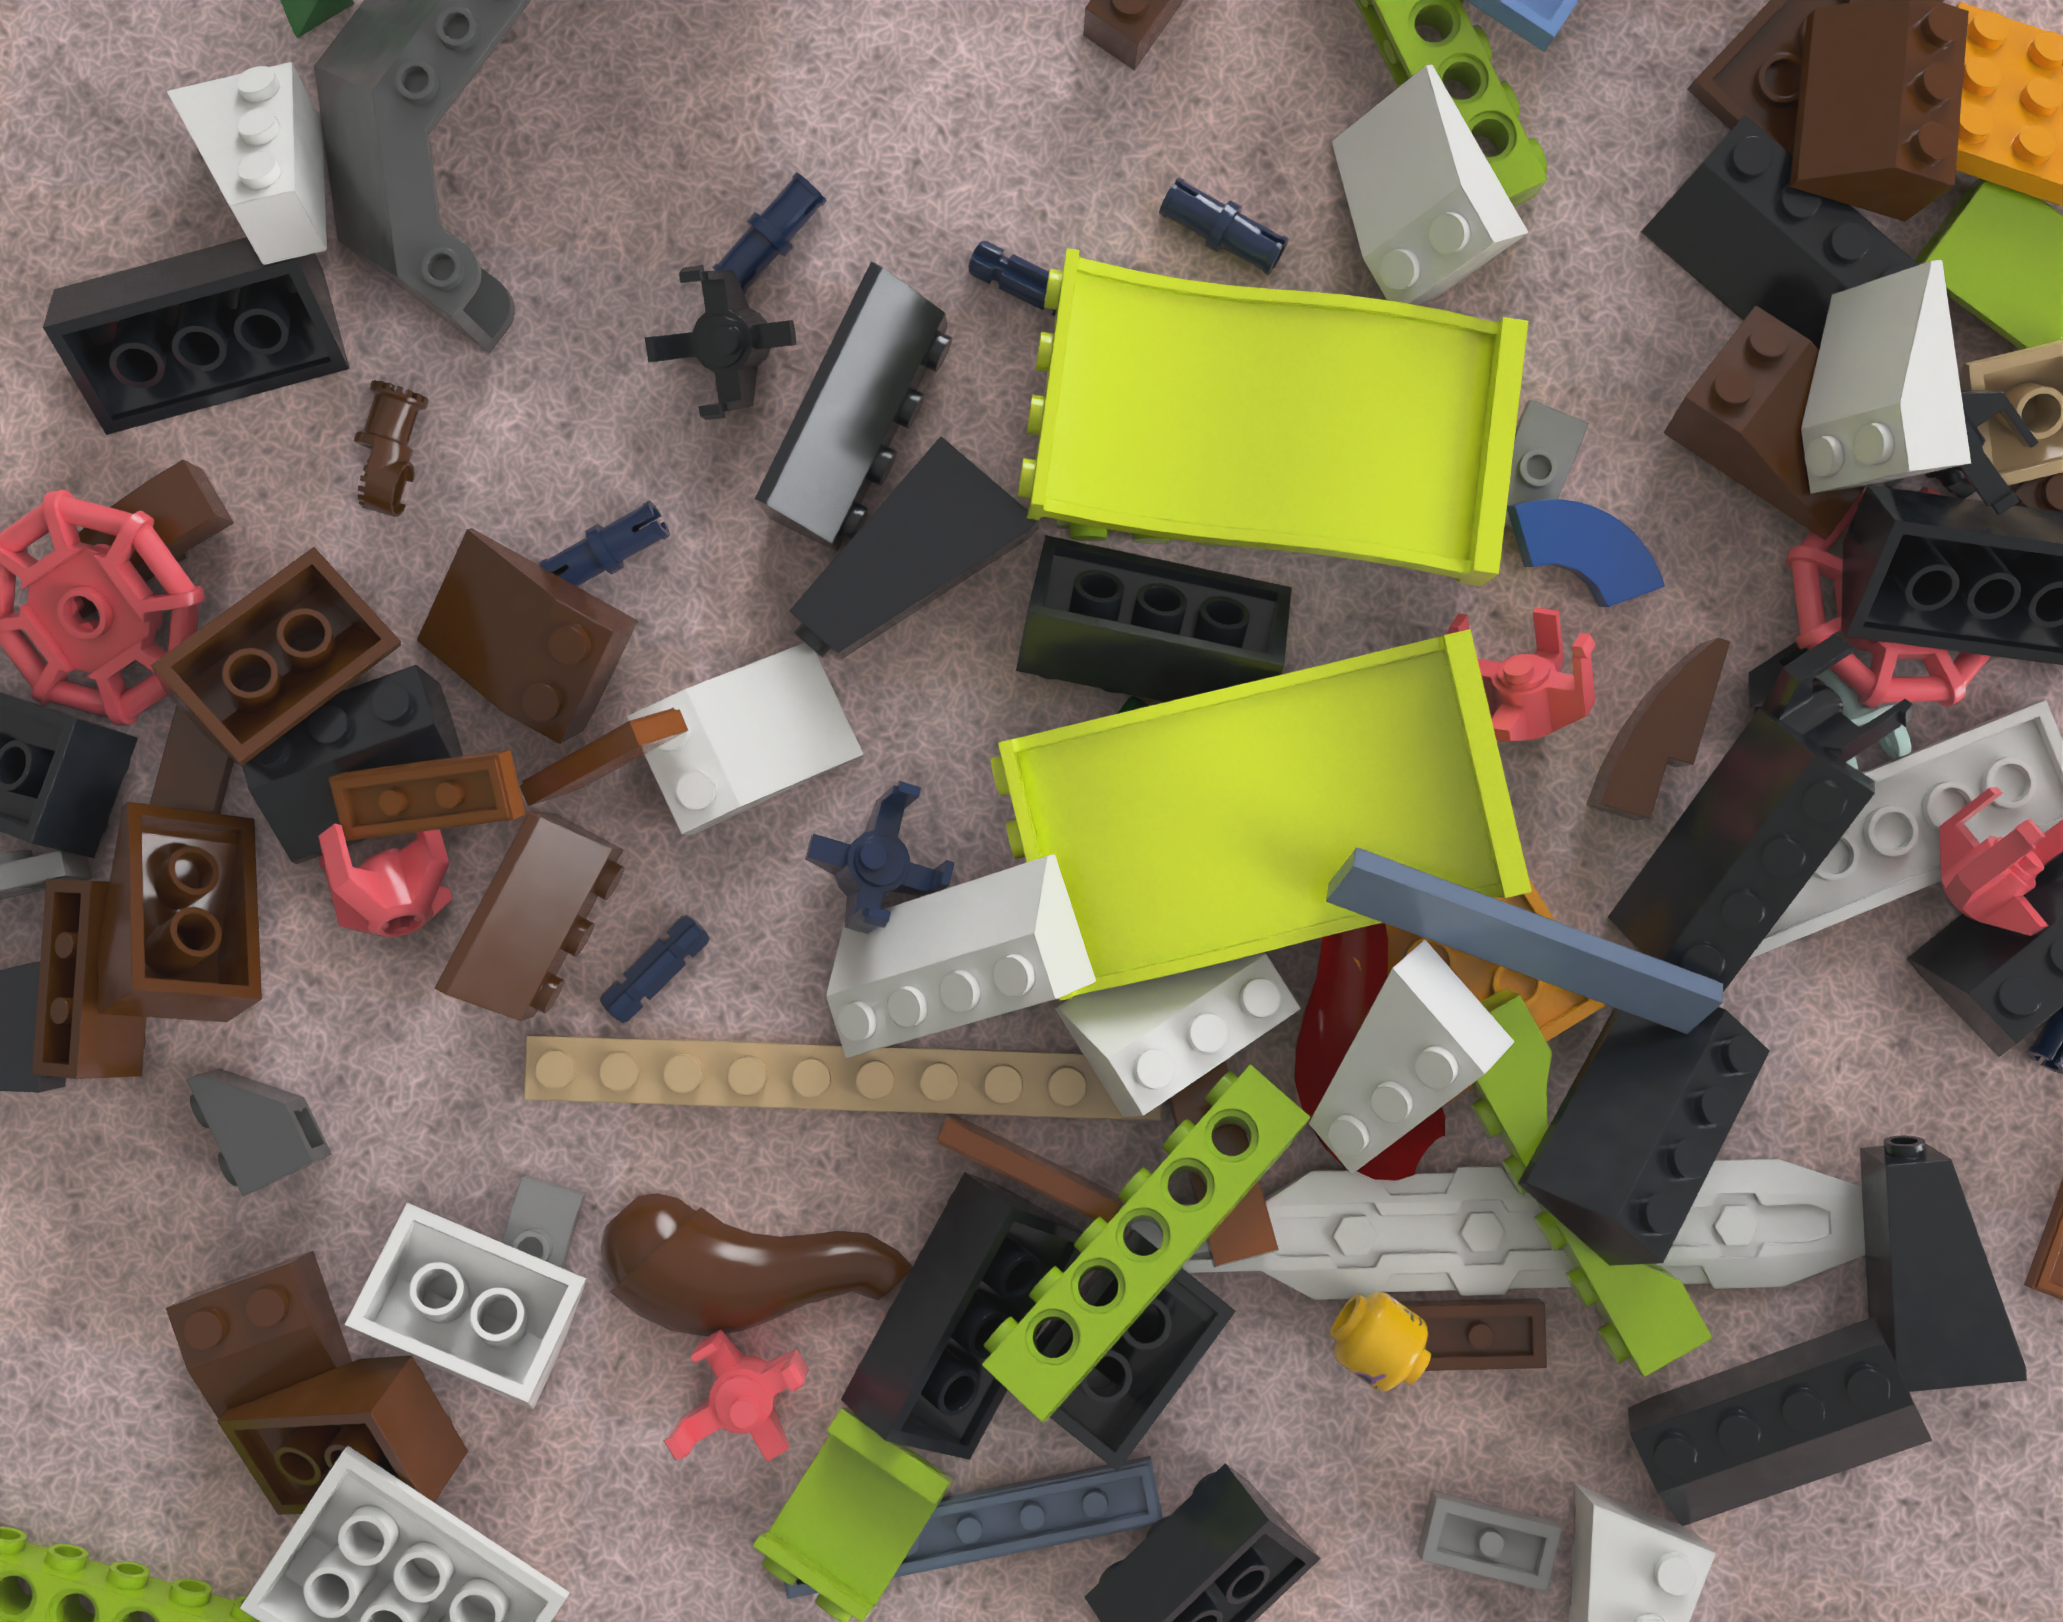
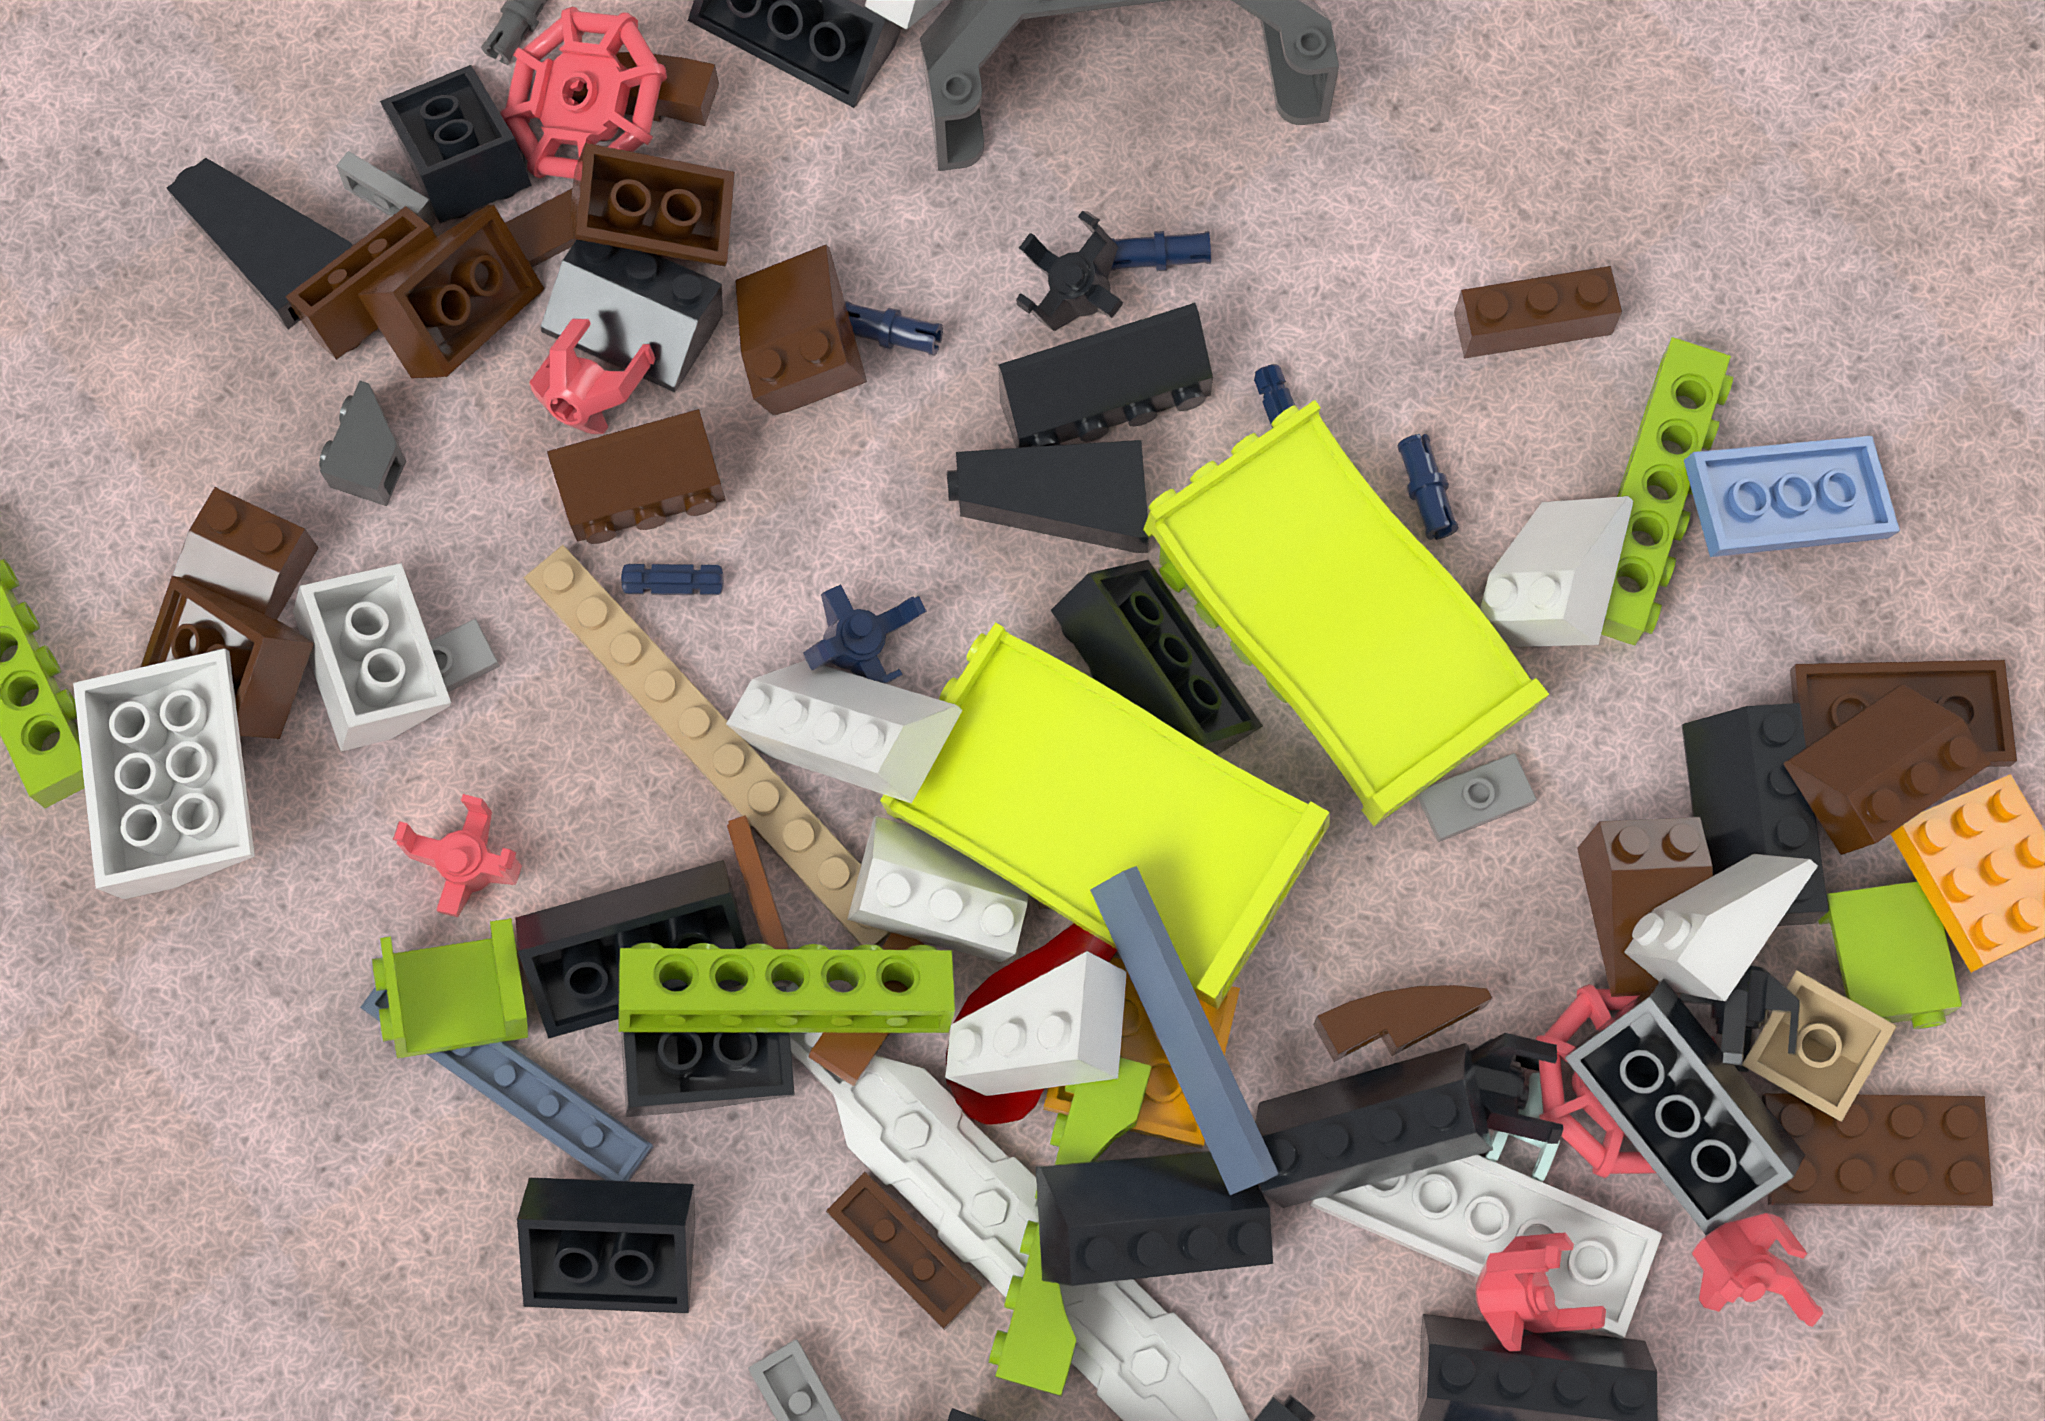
camera: 50 degrees right, 15 degrees down
dark orange tile [329,750,525,841] -> none
reddish brown connector [354,380,429,517] -> none
dark orange tile [520,708,688,806] -> none
reddish brown animal [601,1193,913,1336] -> none
white slope [627,643,864,835] -> none
yellow head [1329,1292,1431,1391] -> none
coral piece [1447,607,1596,742] -> none
blue tile [1507,499,1665,607] -> none

